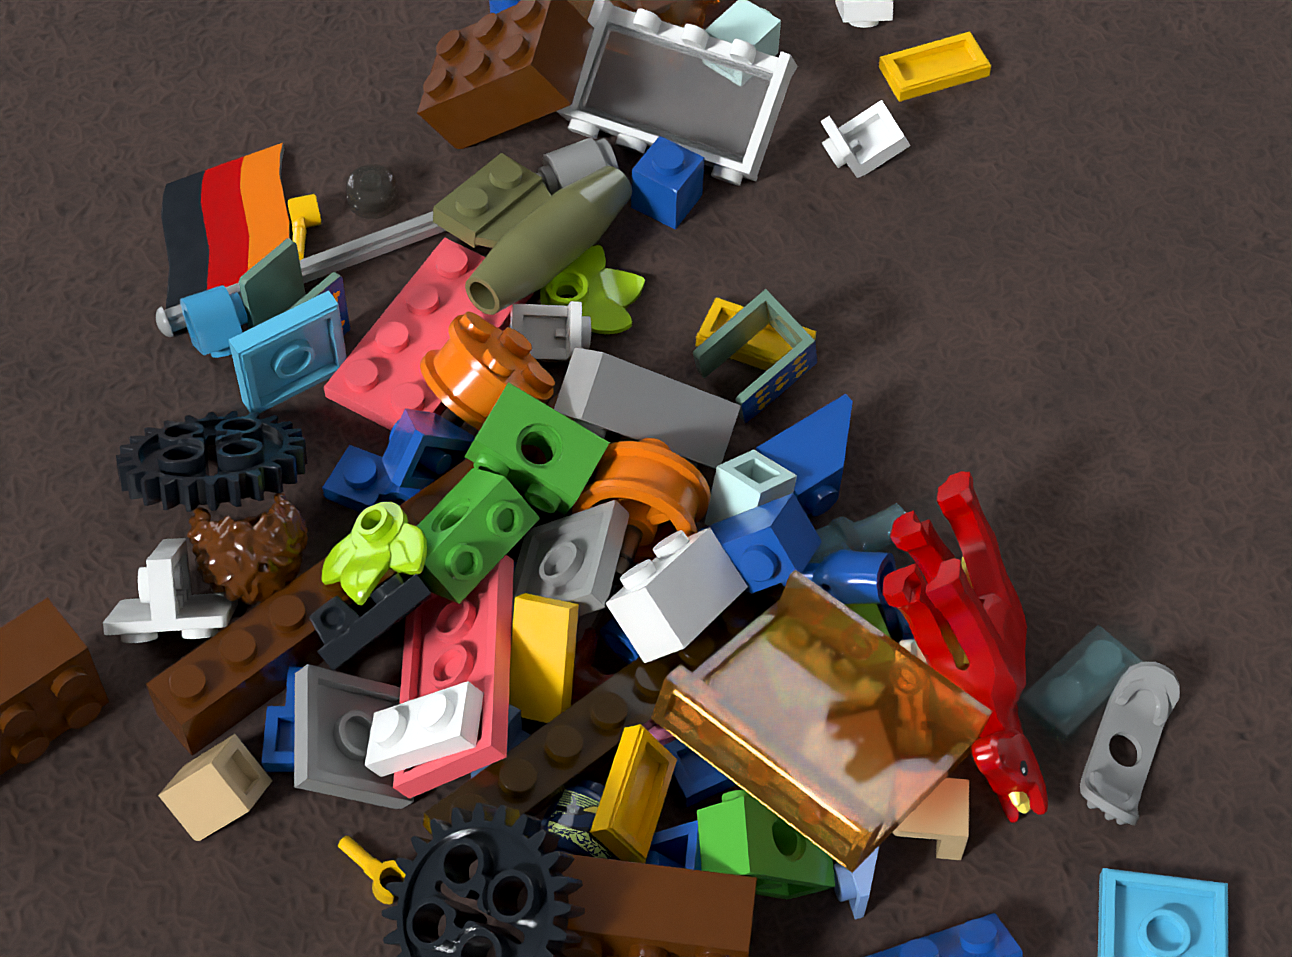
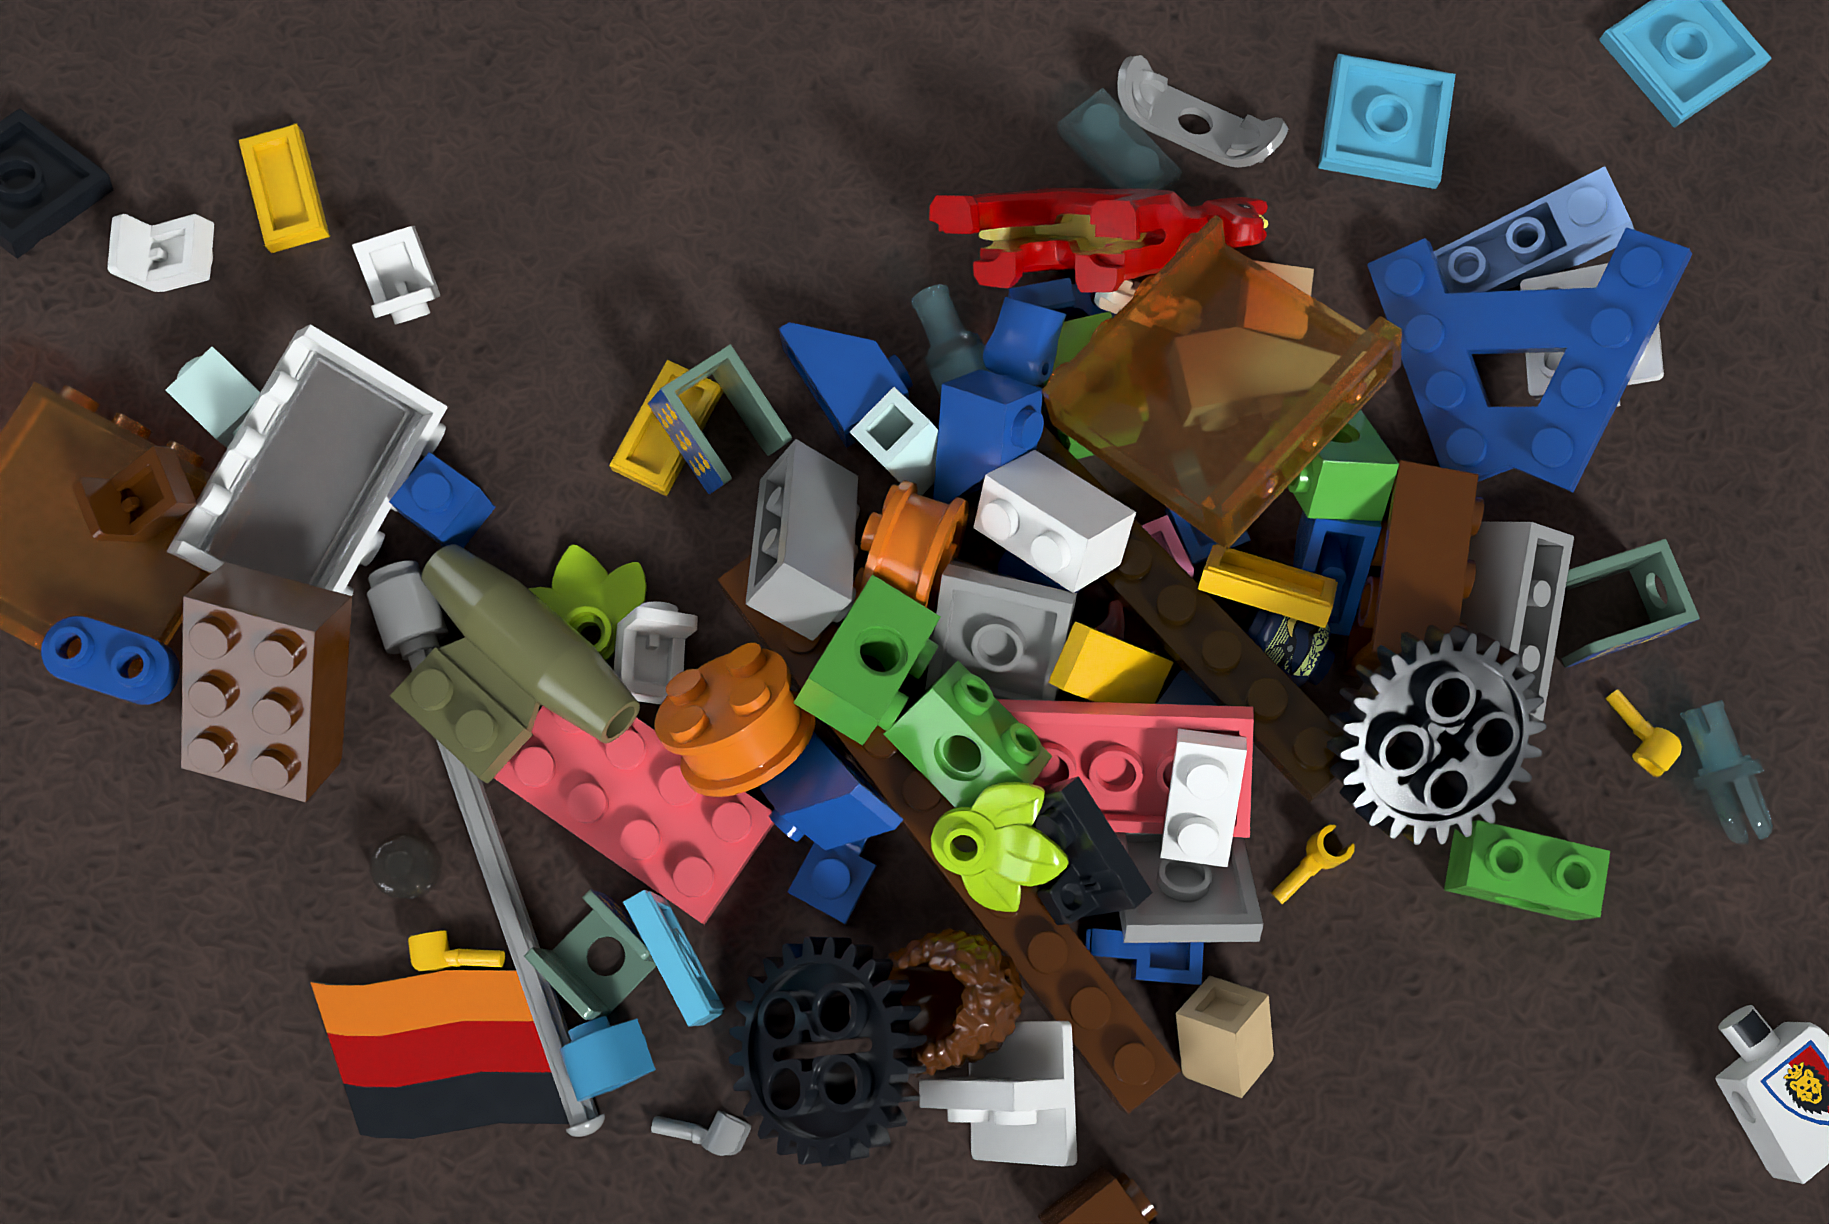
camera: 85 degrees left, 20 degrees up
none -> light grey hand [651,1110,751,1156]

